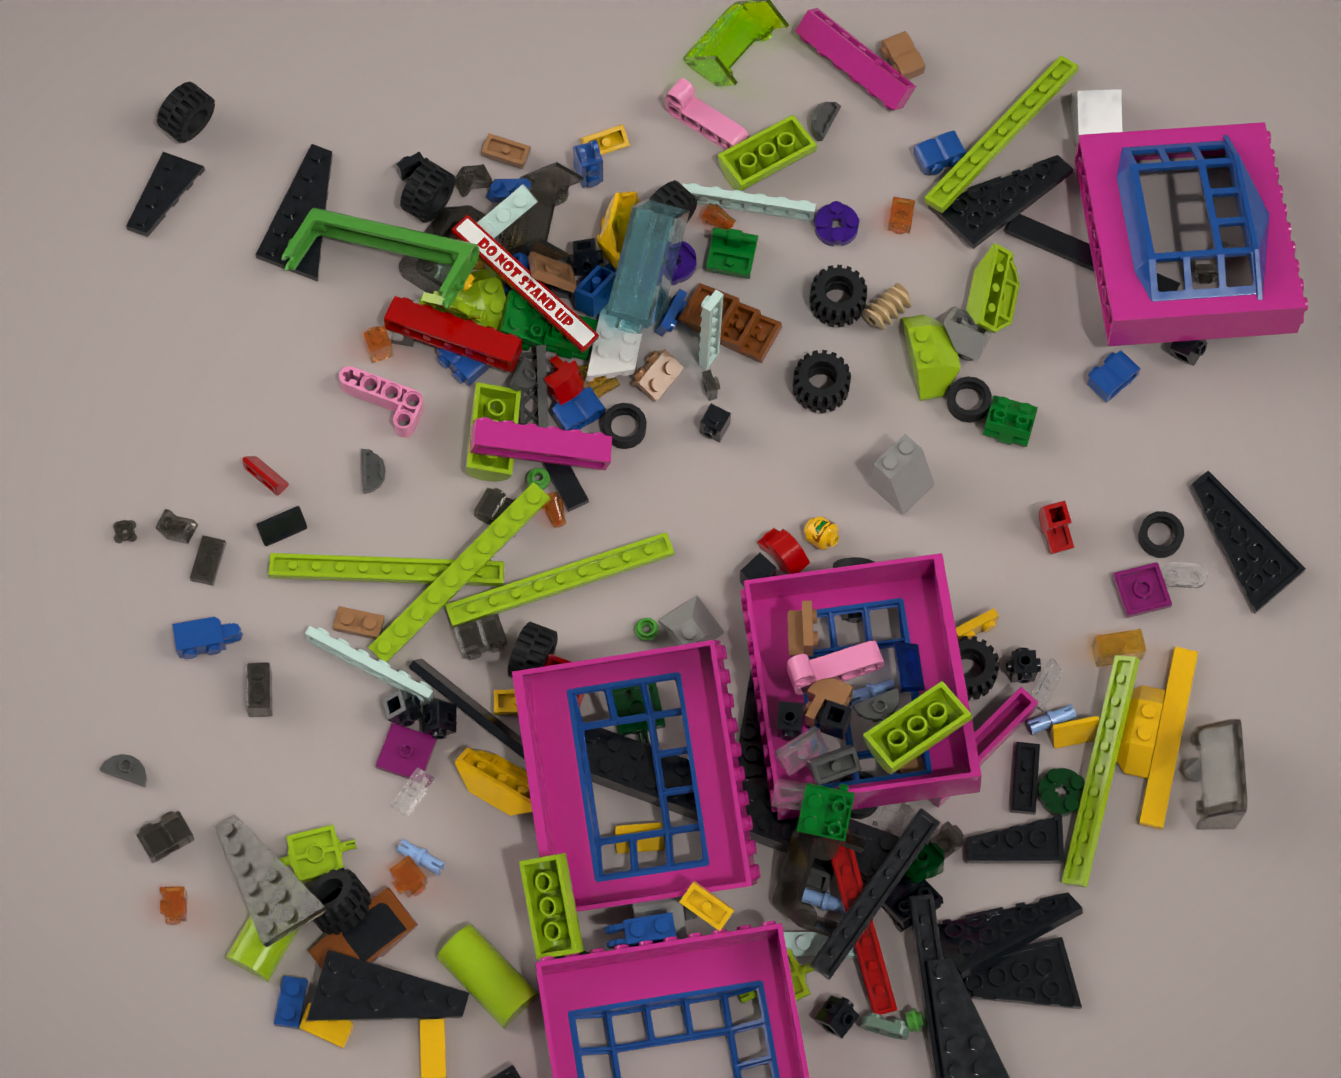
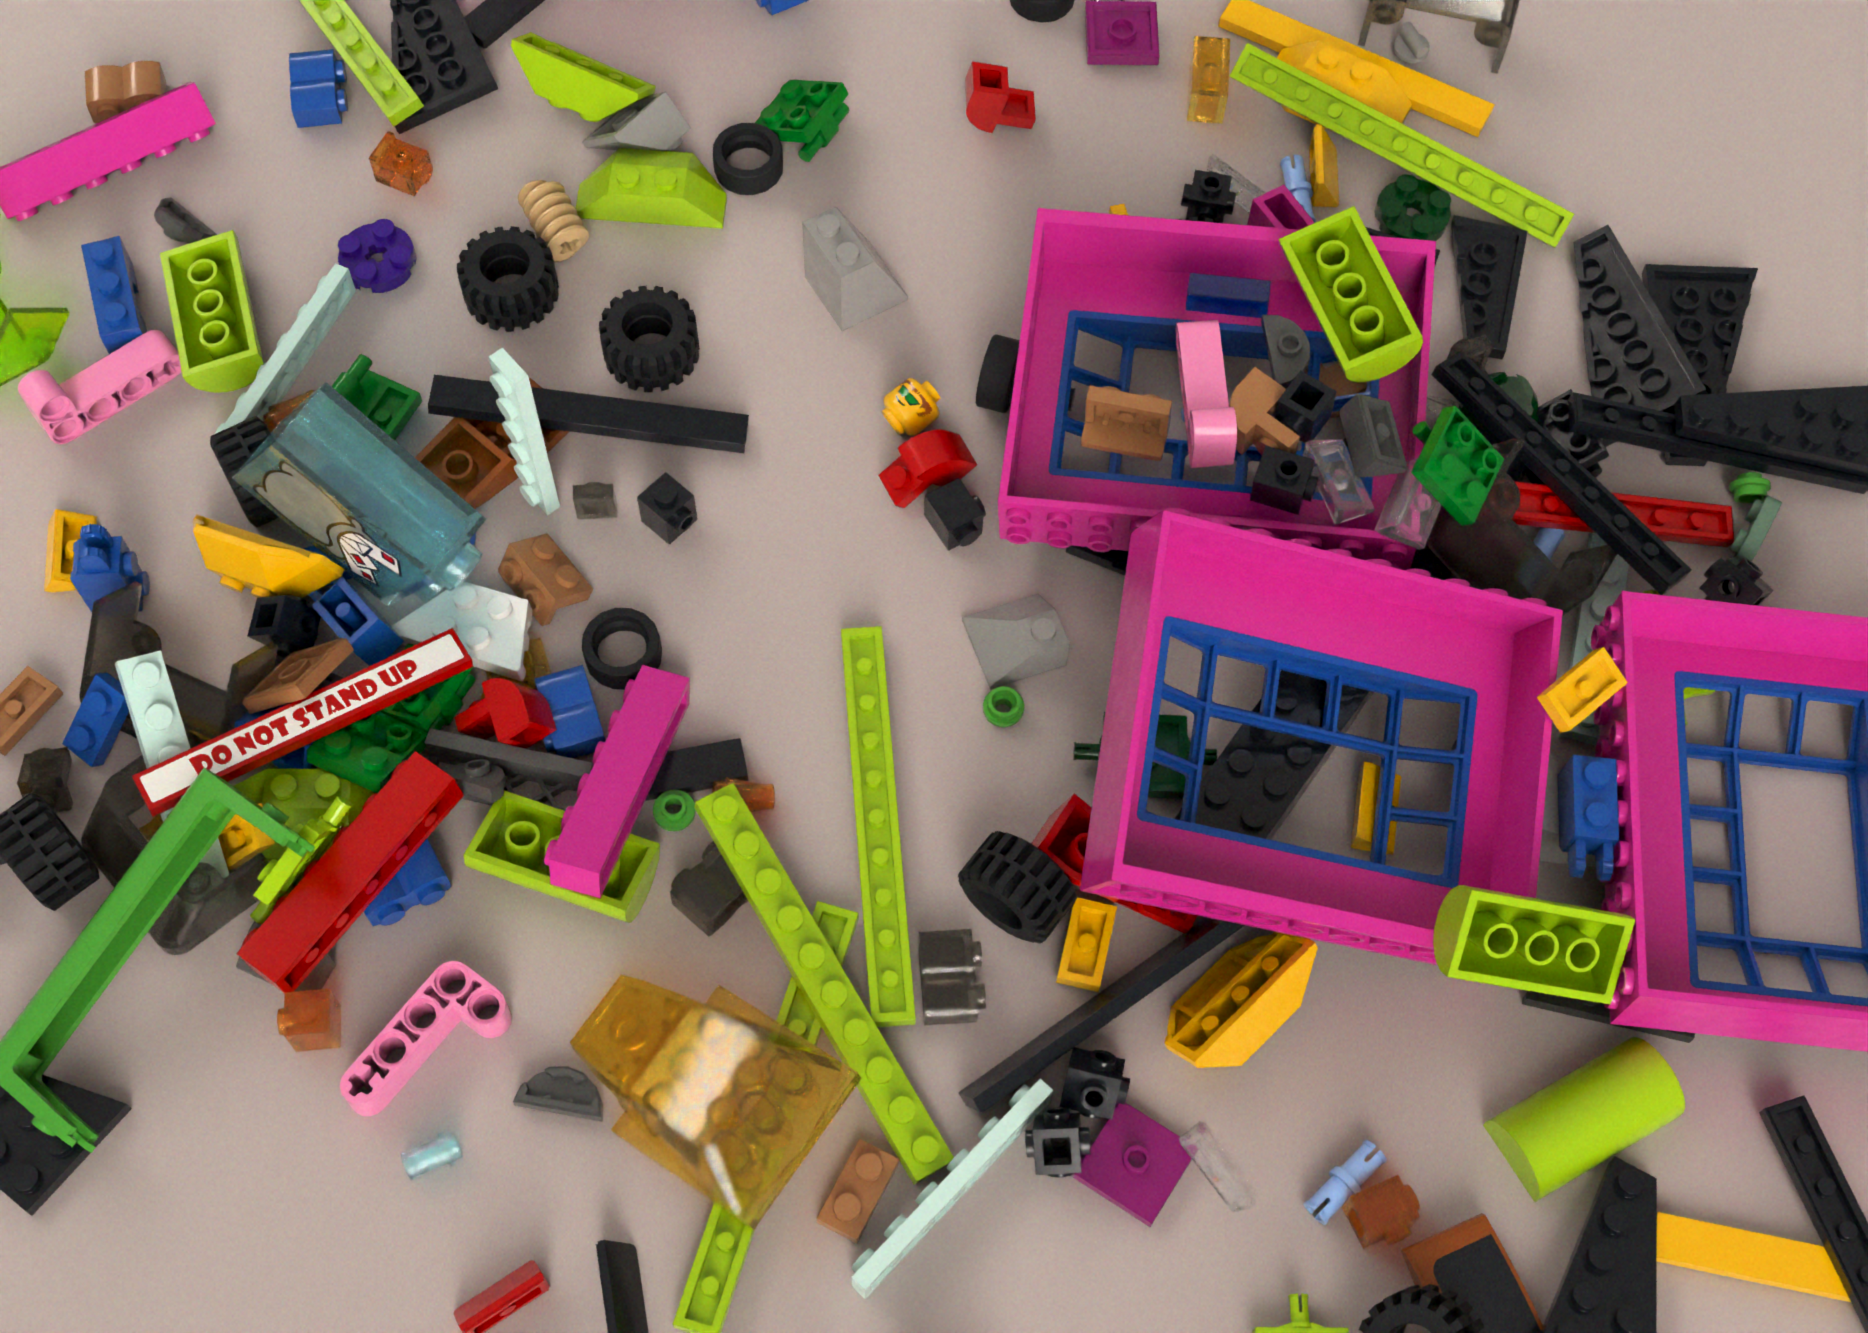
camera: 75 degrees left, 5 degrees down
none -> blue arch [81,236,147,354]
none -> clear light blue pin [400,1132,463,1181]
none -> black tile [428,375,749,453]
none -> clear yellow wedge [570,975,862,1230]

